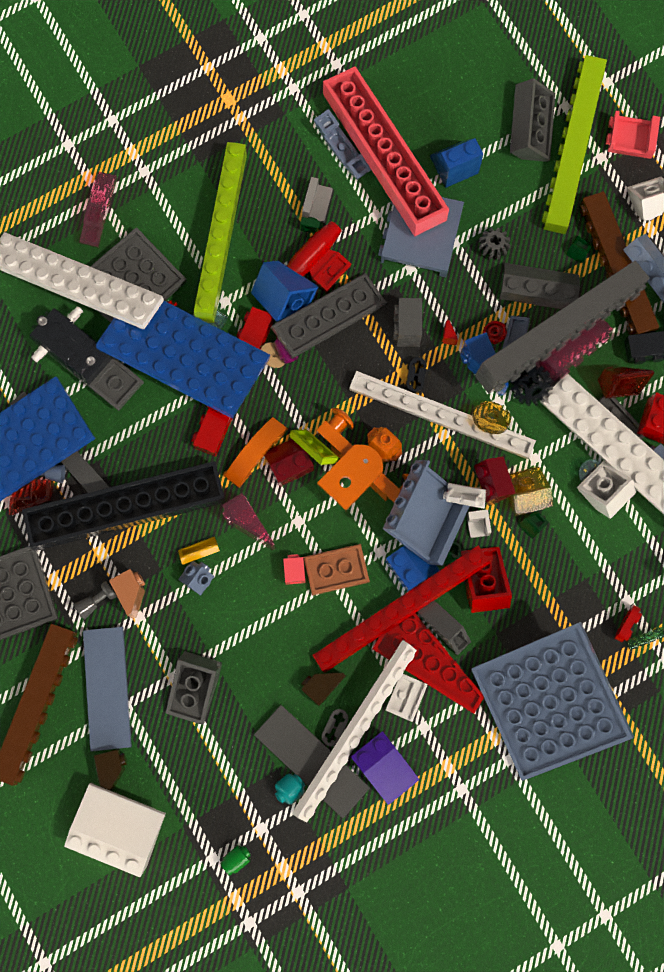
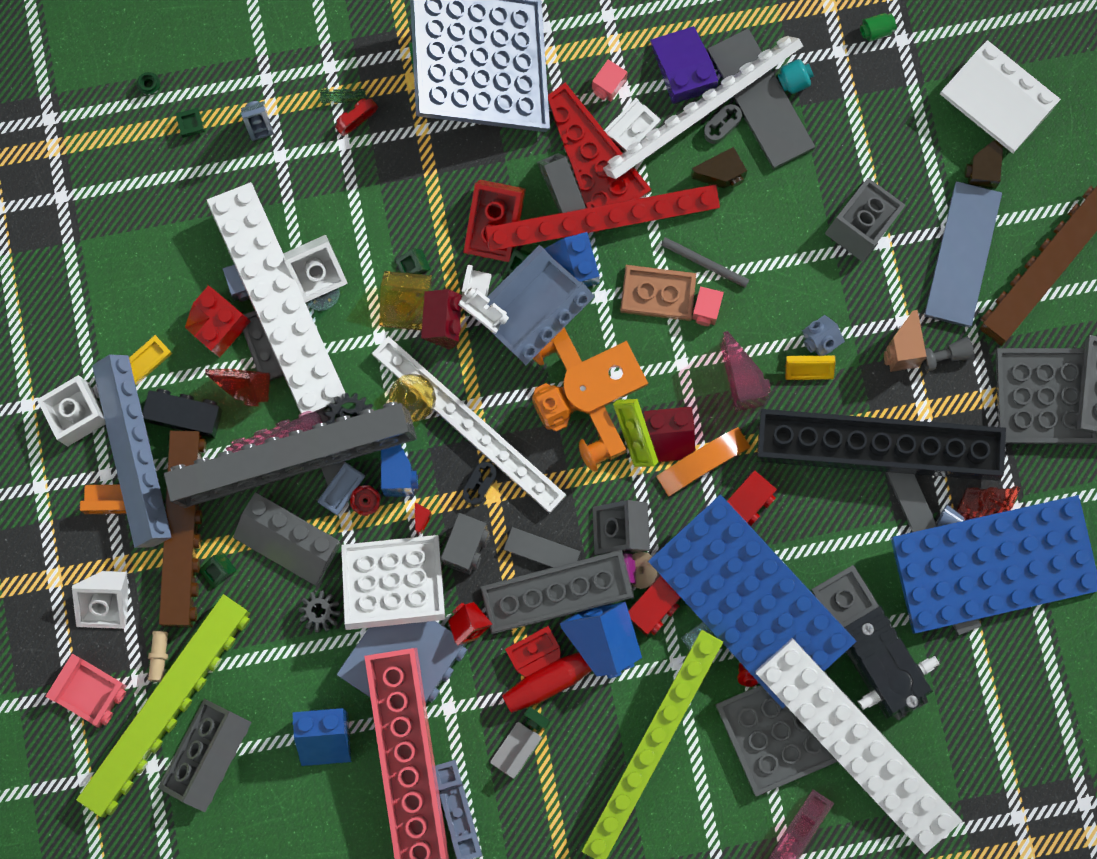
camera: 160 degrees left, 0 degrees up
none -> tan pin [148,631,168,682]
none -> white plate [341,535,445,630]
none -> red slope [448,602,492,645]
none -> dark grey tile [504,527,581,568]
none -> coral brick [592,59,628,102]
none -> dark grey slope [592,500,650,555]
none -> dark grey bar [661,237,749,288]

